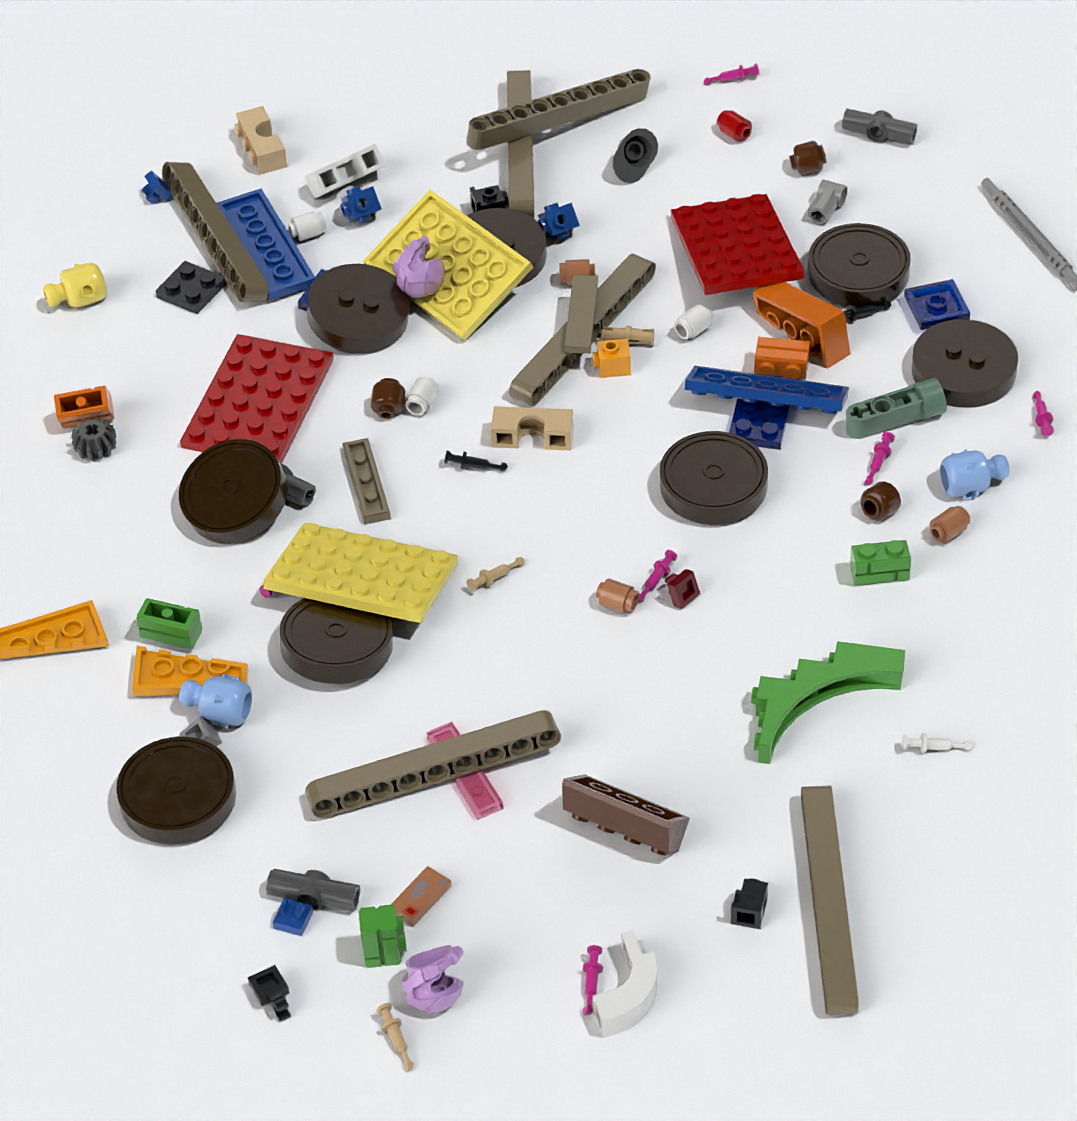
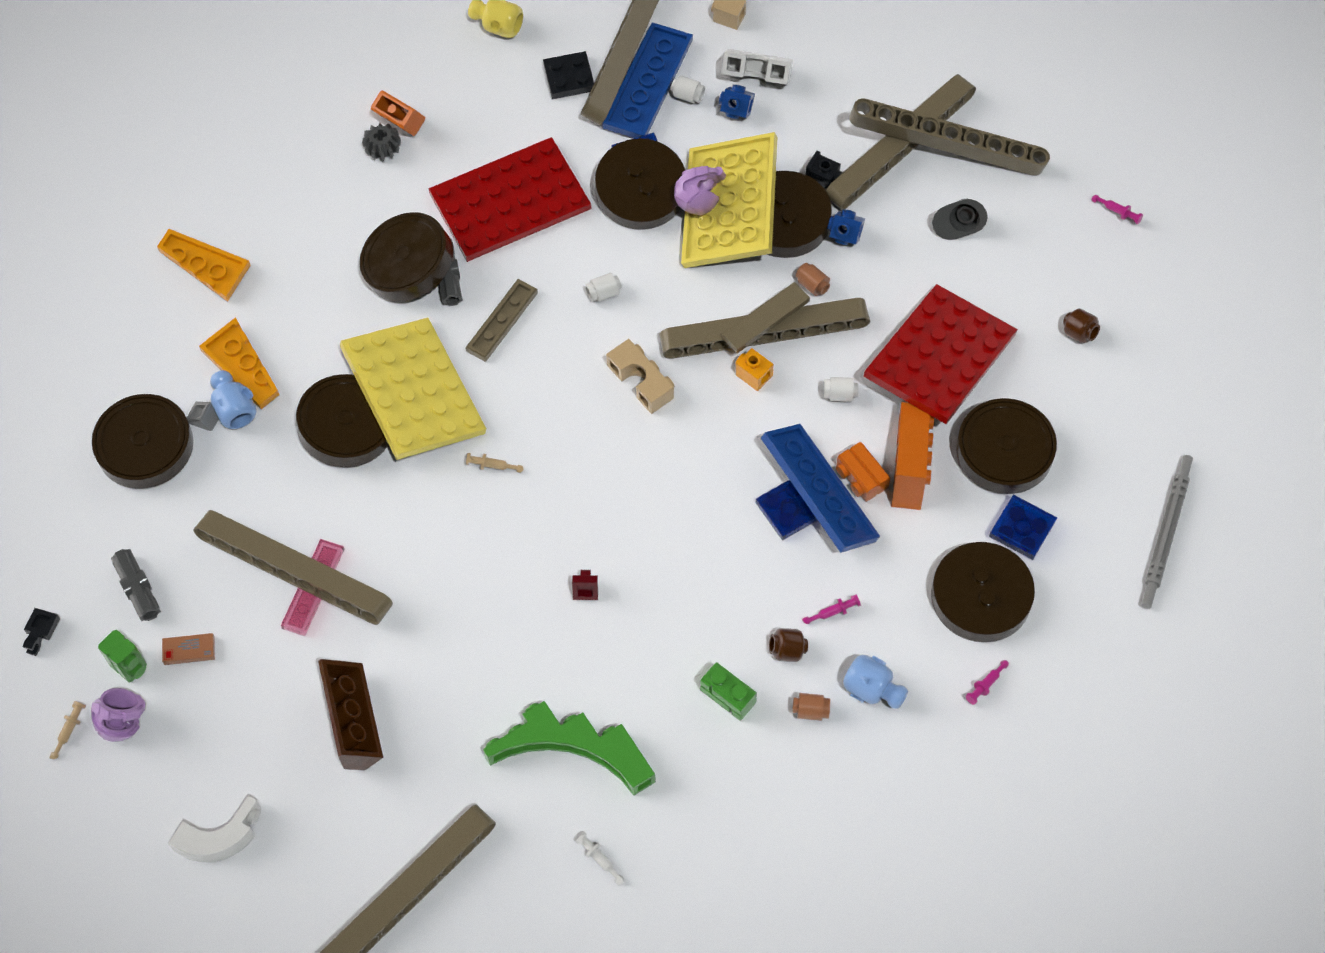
camera: 45 degrees right, 15 degrees up
bright green brick [136,598,202,649] -> none
blue tile [273,898,313,936] -> none
reddish brown head [370,378,406,419] -> none
black piece [444,450,508,471] -> none
dark pink piece [582,945,603,1015] -> none
nougat brick [596,578,640,613] -> none
tan pin [602,326,654,346] -> none
dark pink piece [638,549,678,602] -> none
dark brown brick [660,431,768,525] -> none
red brick [717,110,752,142] -> none
black brick [731,878,768,930] -> none
light grey piece [808,179,848,225] -> none
dark grey piece [842,108,918,145] -> none
black piece [844,301,891,322] -> none
sand green beam [846,377,947,439] -> none

